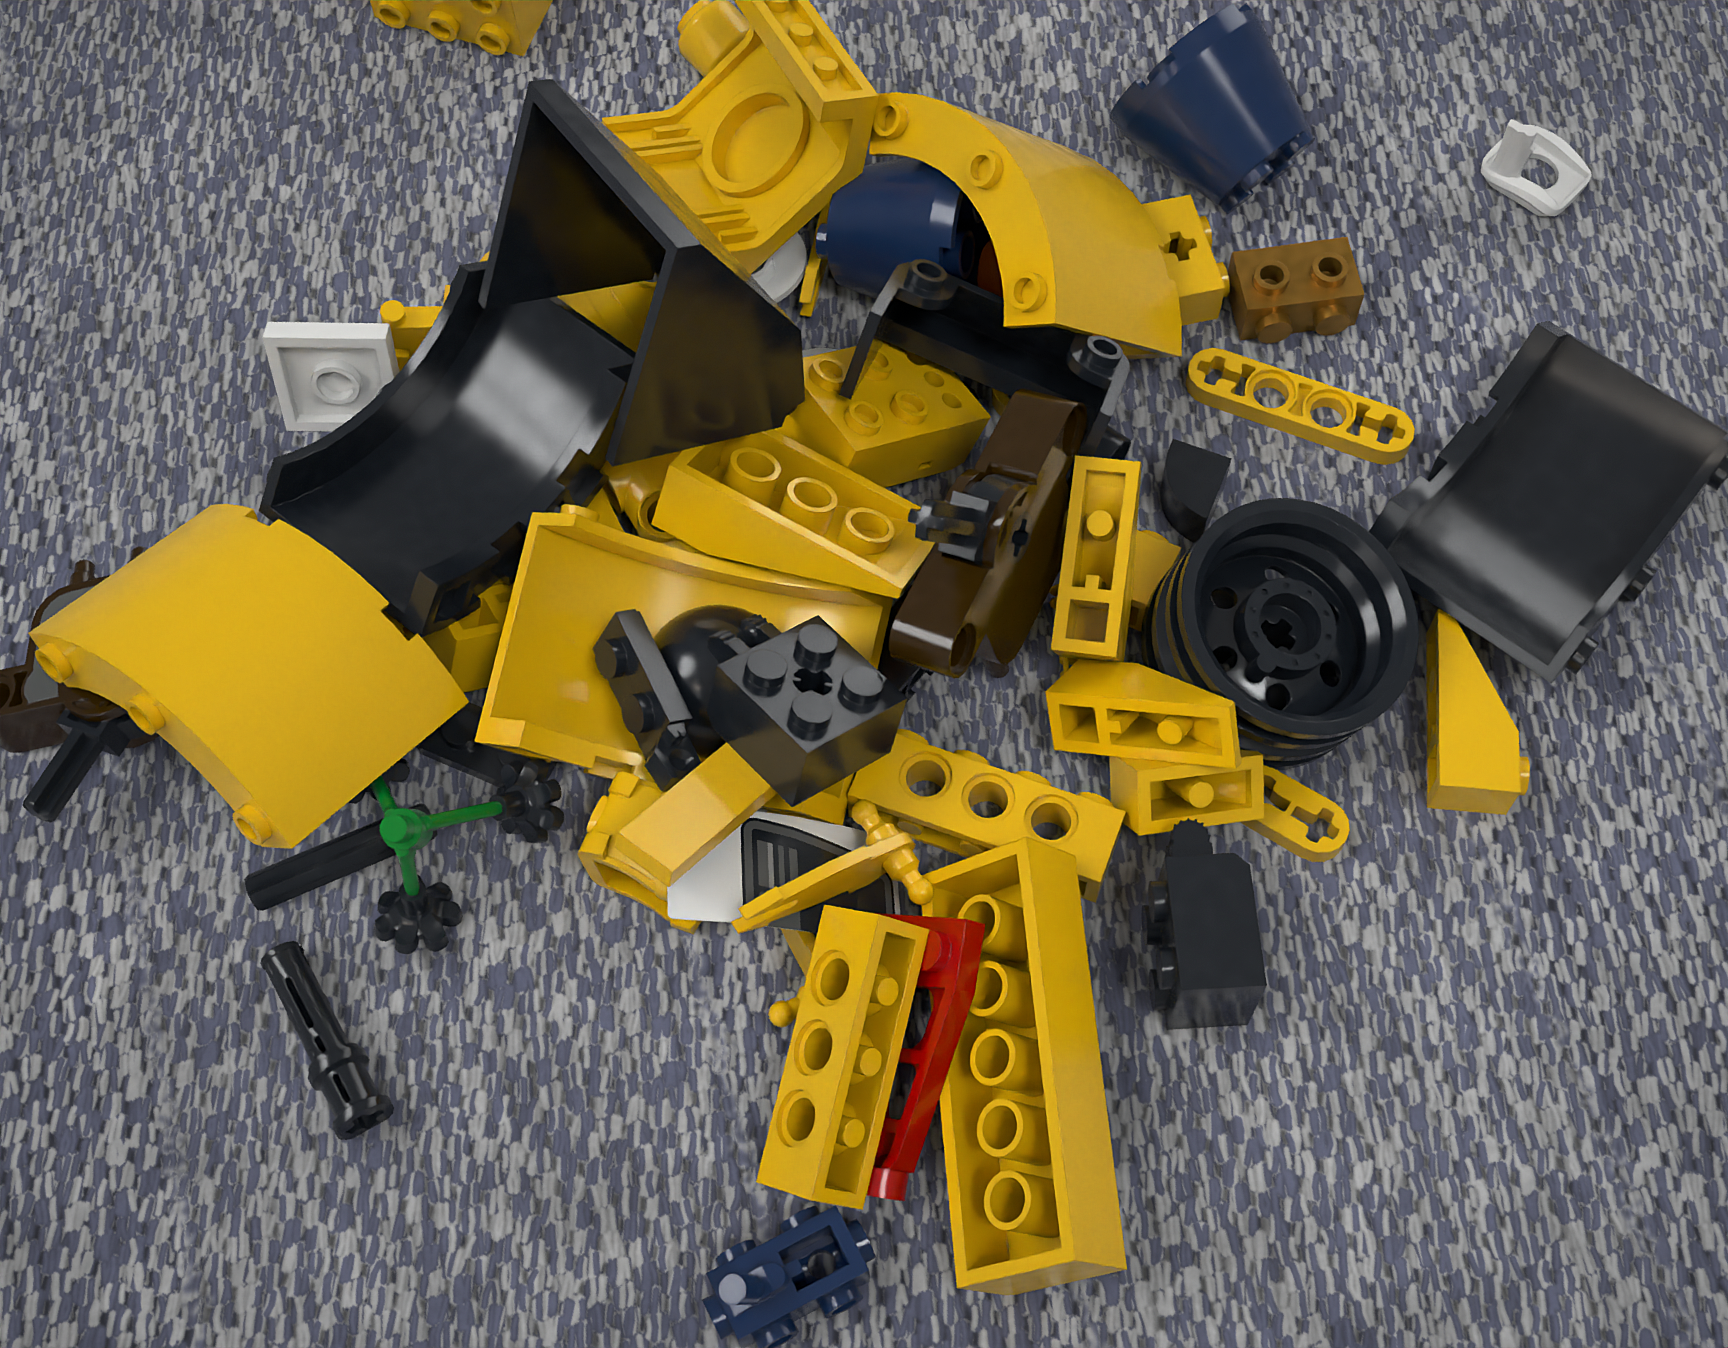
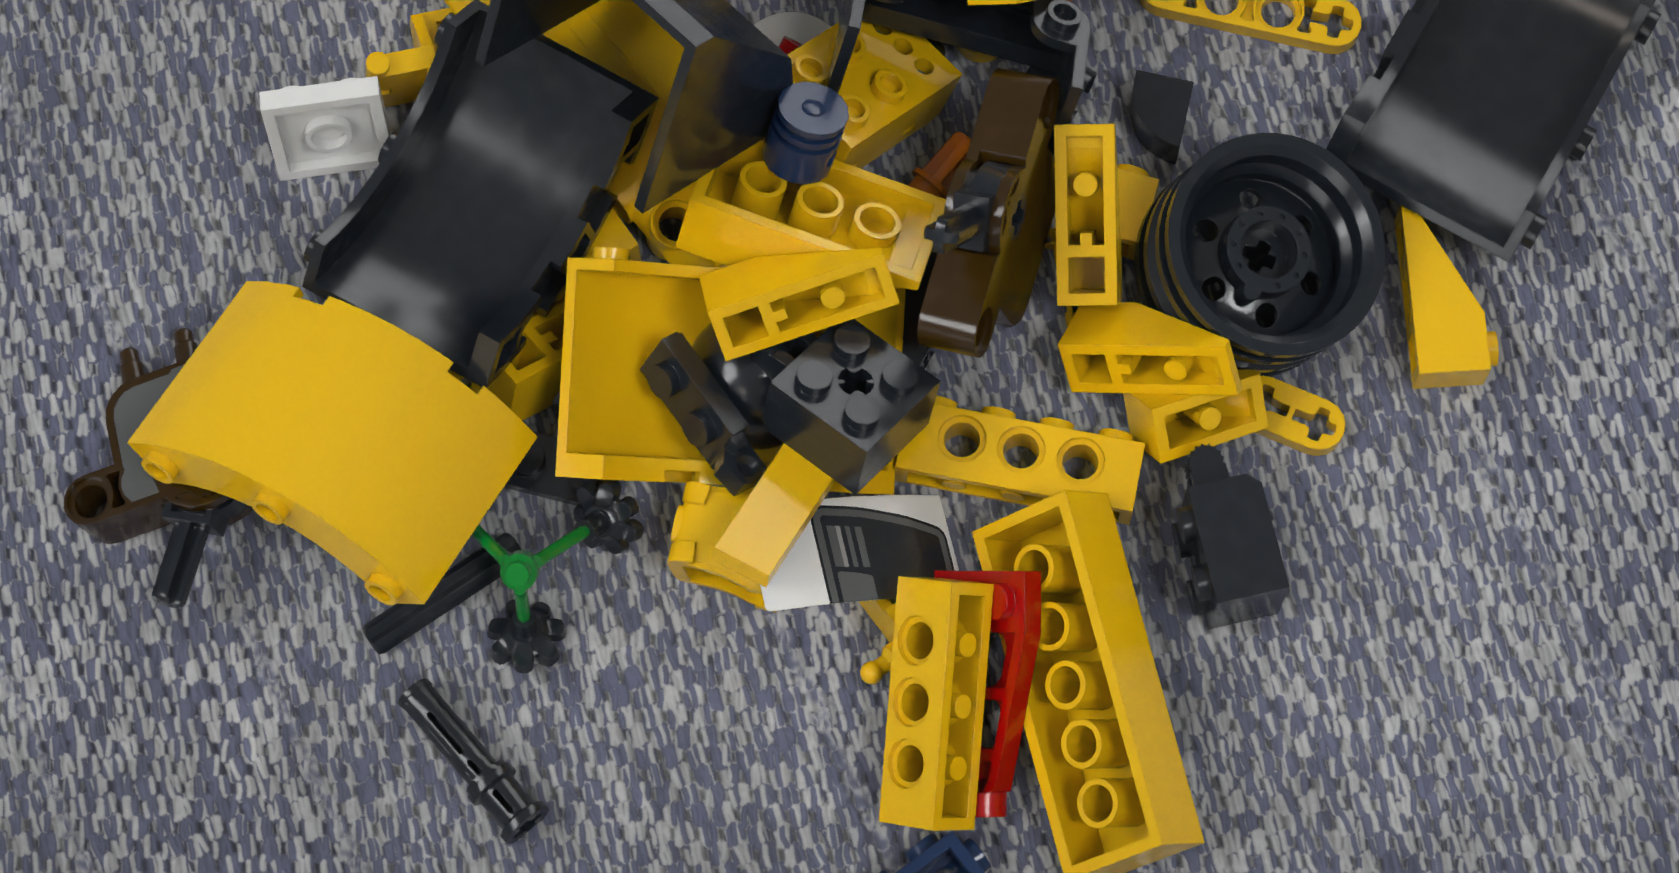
camera: 10 degrees left, 10 degrees up
yellow piece [731,799,934,934] -> none
none -> yellow slope [699,247,900,361]
none -> dark blue piece [762,81,849,185]

